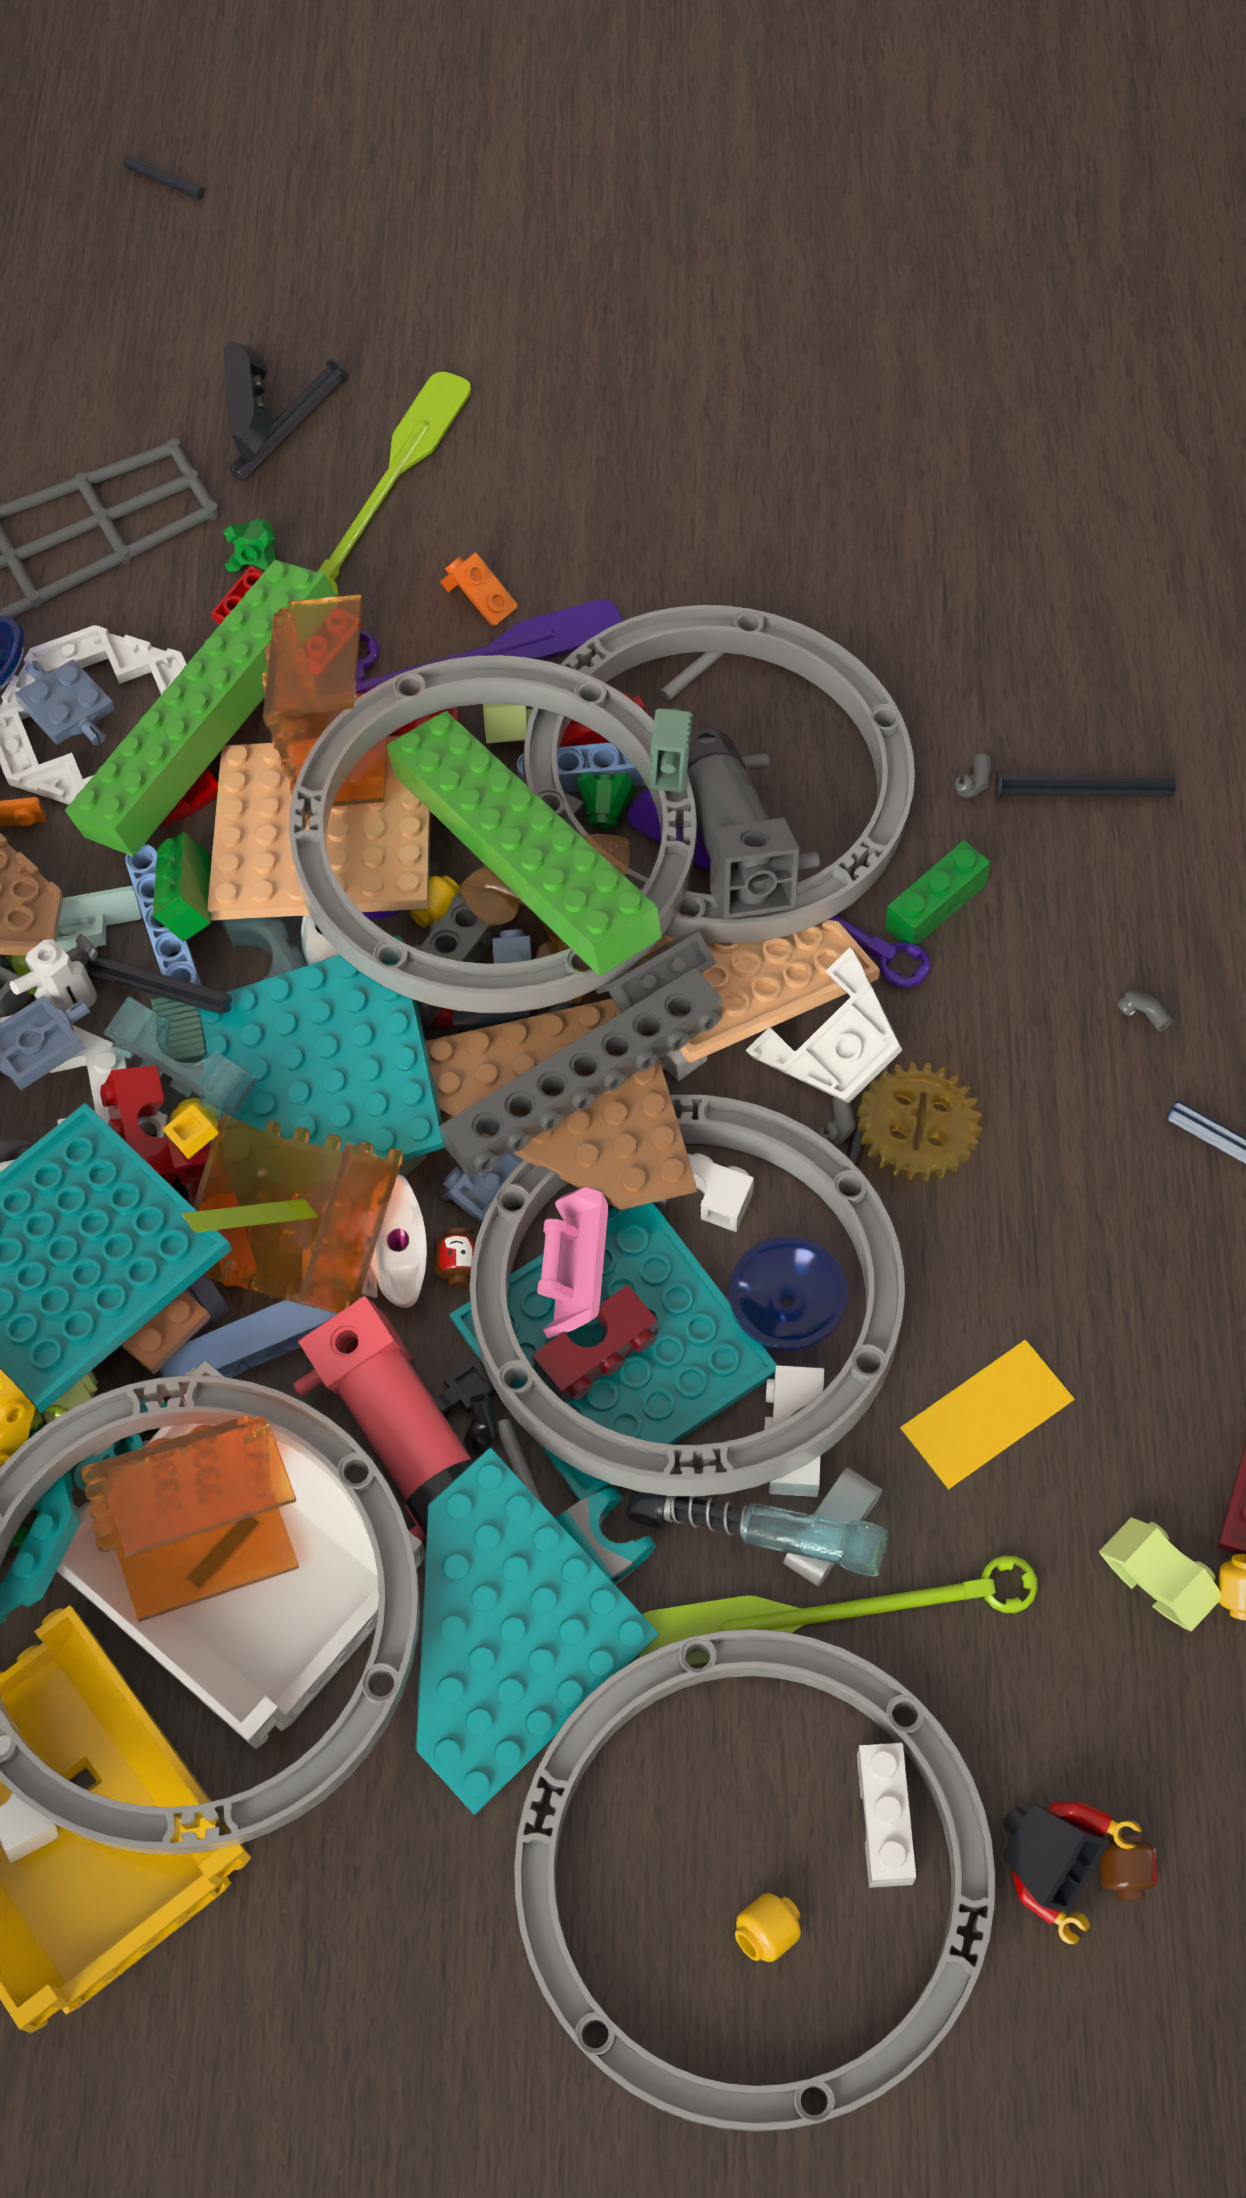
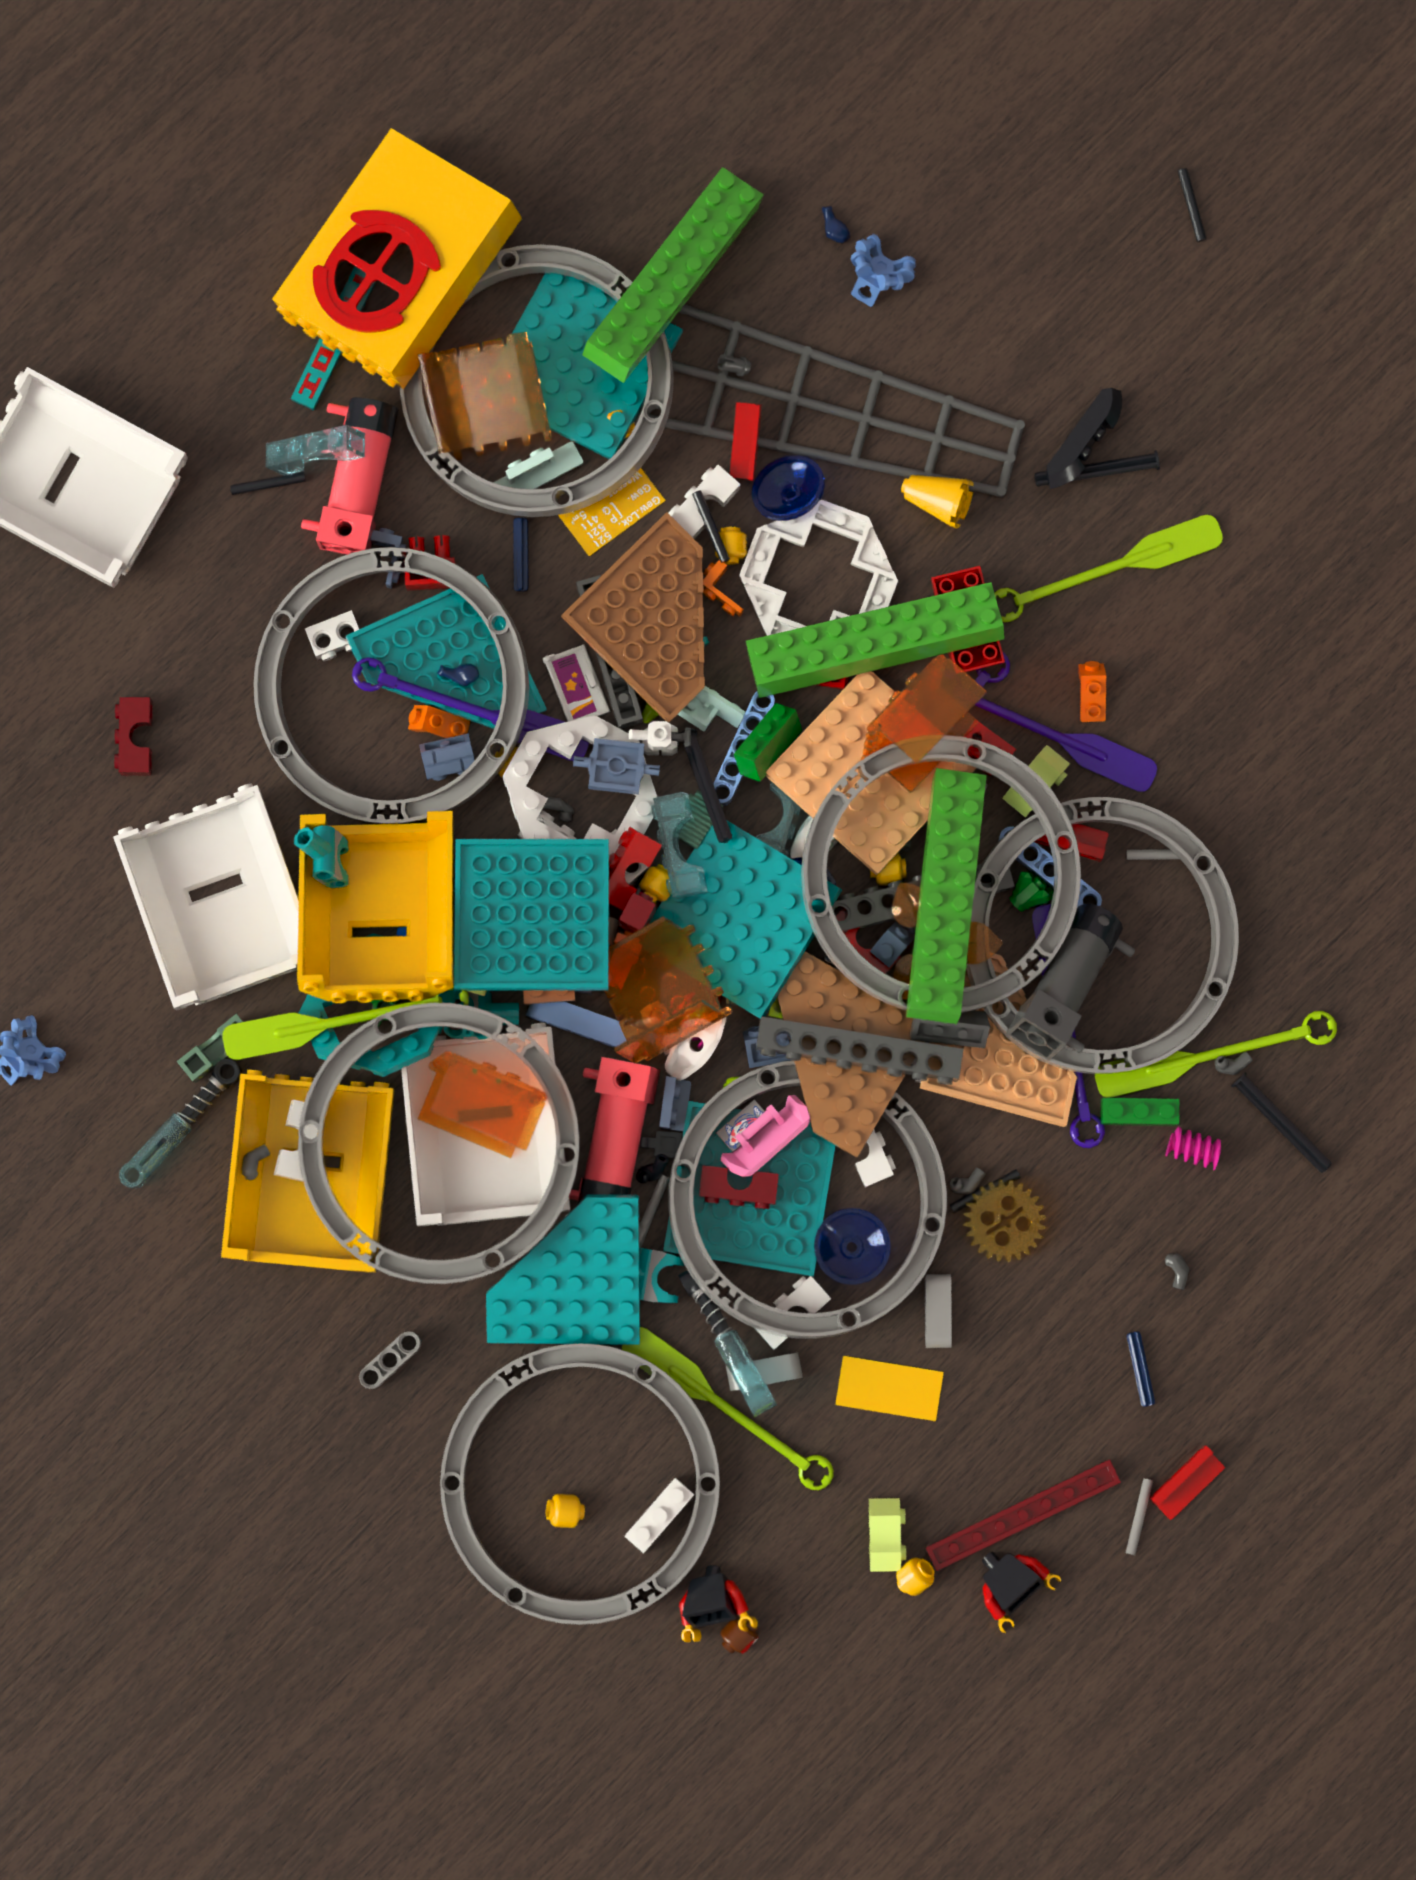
camera: 40 degrees right, 20 degrees up
sand blue plate [15,659,115,745] -> none
yellow plate [162,1104,219,1159] -> none
lime sticker [181,1199,318,1232] -> none
green rock [223,519,275,573] -> none
head [434,1228,477,1287] -> none
sand green brick [648,709,693,792] -> none
white wing [746,948,903,1103] -> none
none -> light grey beam [359,1331,421,1389]
none -> sand blue bracket [659,1076,691,1131]
none -> tile [716,1100,765,1152]
none -> yellow cone [901,475,974,529]
none -> light grey beam [925,1274,952,1348]
none -> lime piece [1095,1011,1337,1098]
none -> dark pink piece [1165,1127,1221,1170]

